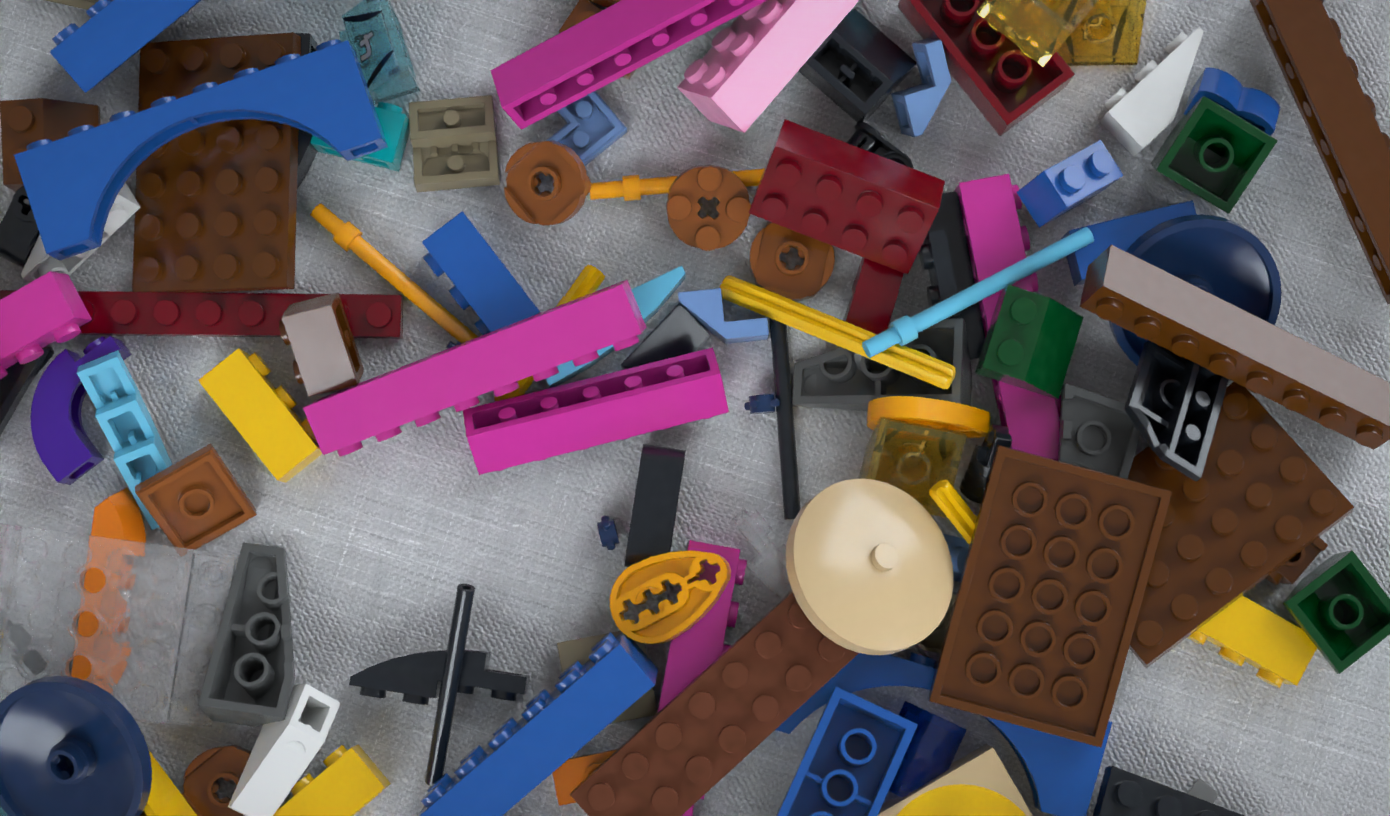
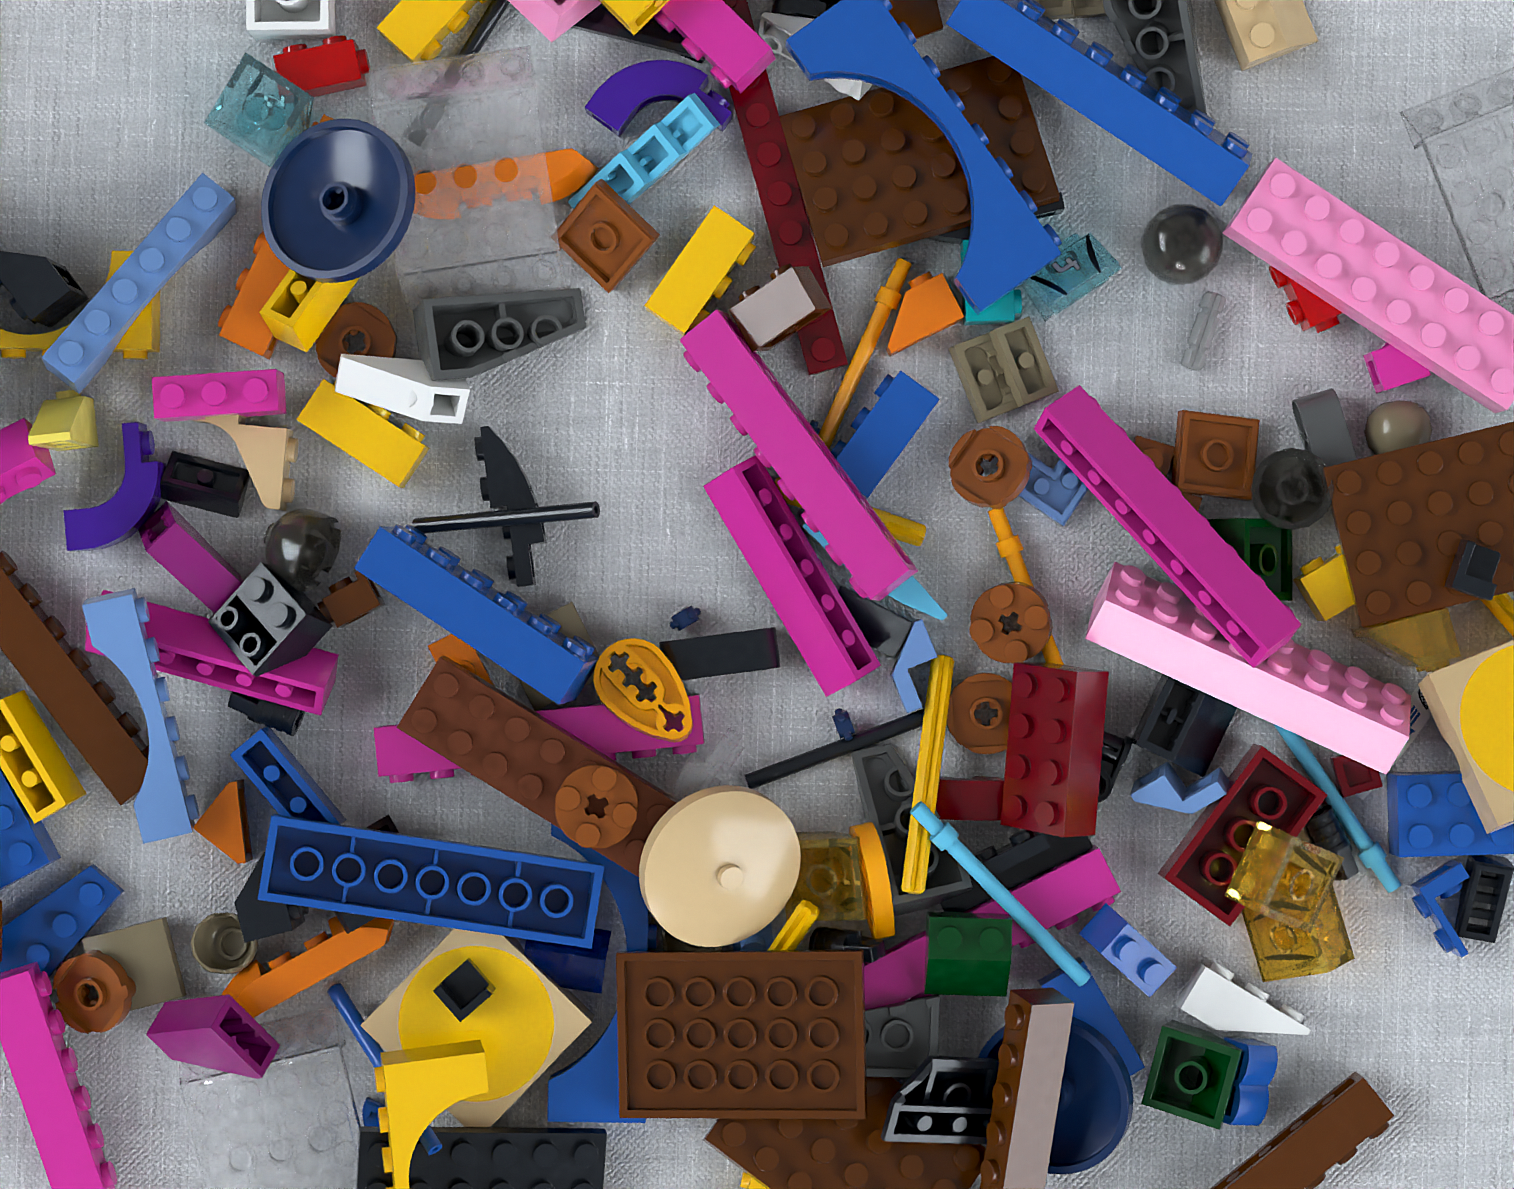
camera: 75 degrees right, 5 degrees up
none -> dark orange plate [555,764,639,848]
none -> orange slope [886,271,964,357]

